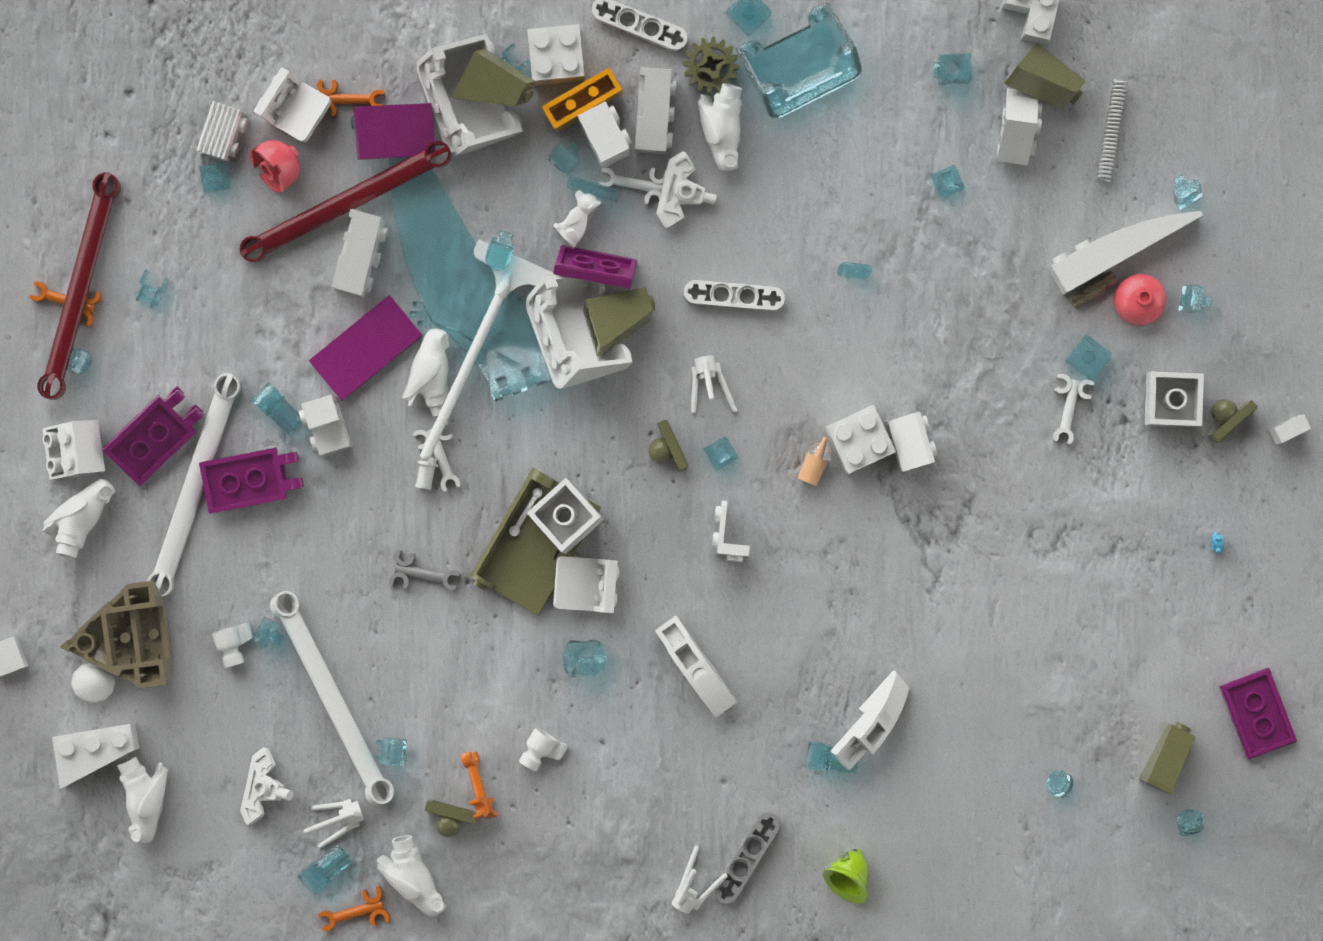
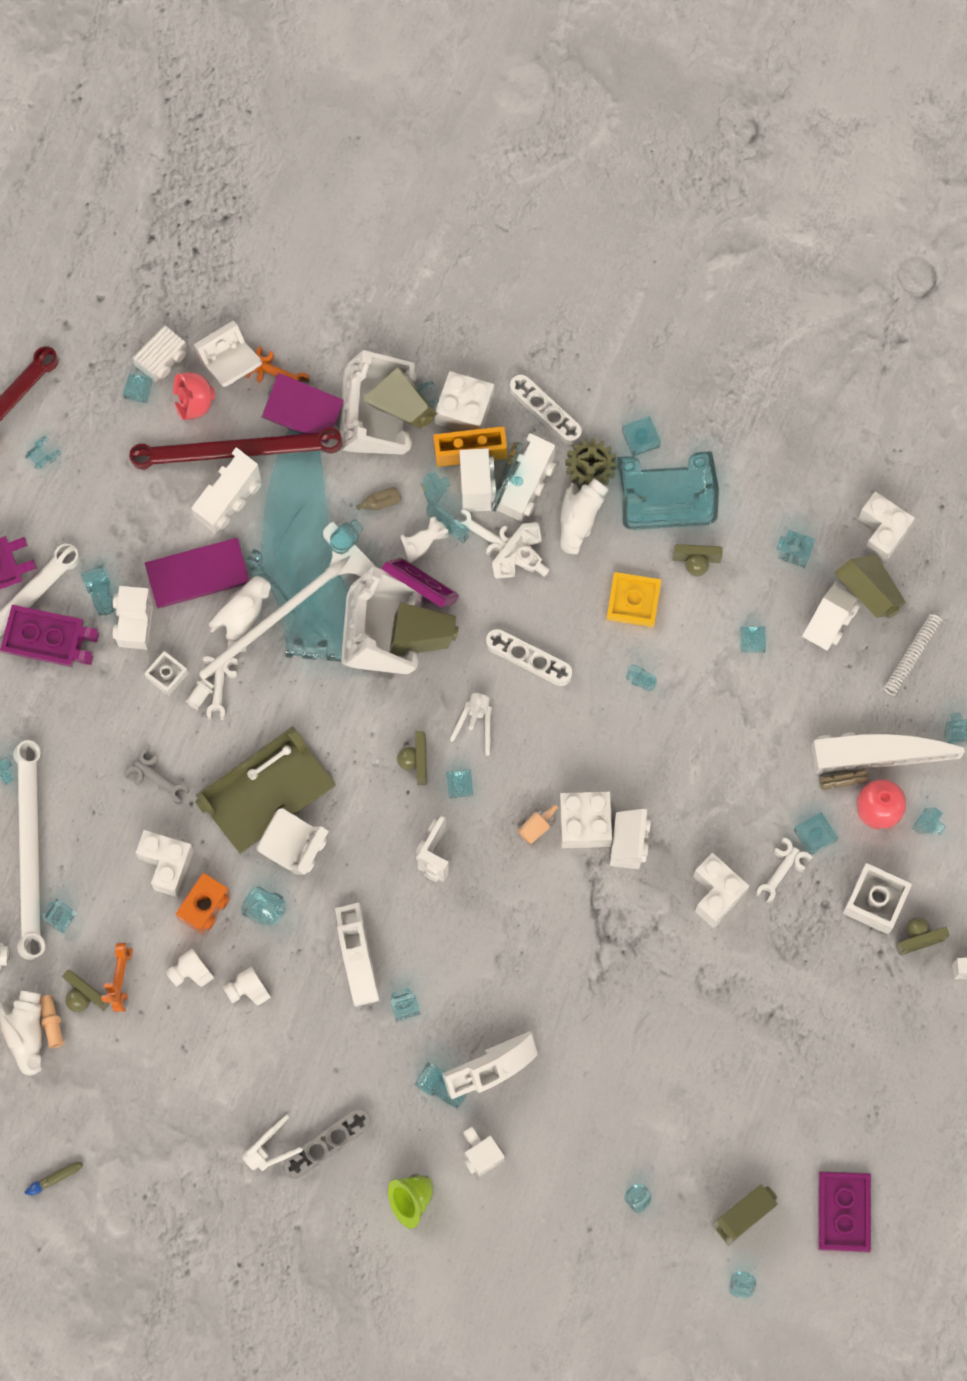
camera: 20 degrees right, 15 degrees down
white brick [527,478,604,554] -> none
medium azure piece [1210,532,1224,554] -> none
none -> light nougat pin [39,995,64,1048]
none -> white brick [136,830,194,897]
none -> white piece [144,651,189,696]
none -> orange brick [175,873,231,935]
none -> white piece [223,966,271,1006]
none -> dark tan piece [356,487,401,511]
none -> clear light blue tile [390,988,420,1022]
none -> white brick [463,1127,505,1177]
none -> clear light blue shield [492,442,523,512]
none -> yellow tile [606,572,662,627]
none -> olive tile [673,544,723,577]
none -> white brick [693,853,749,928]

